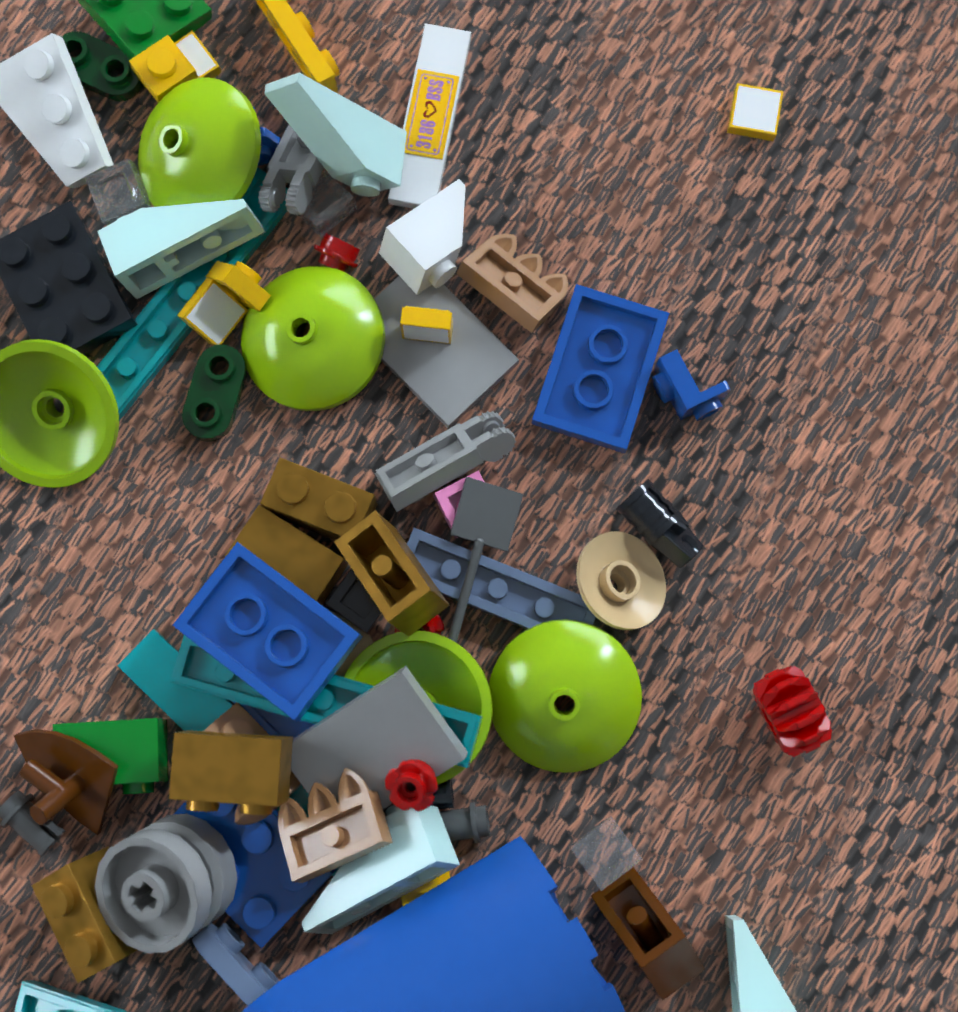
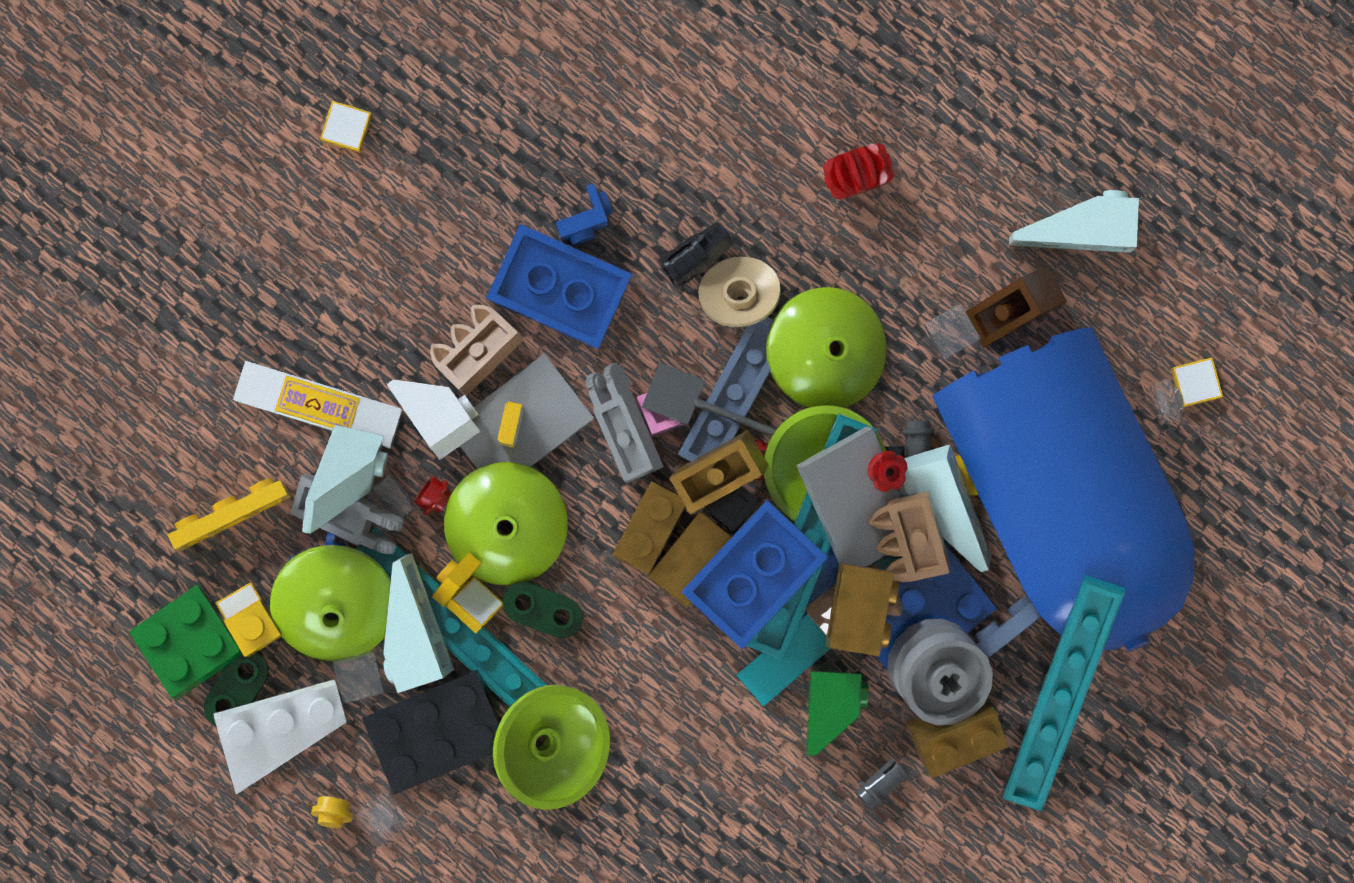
camera: 85 degrees left, 5 degrees up
reddish brown shield [14,729,119,835] -> none

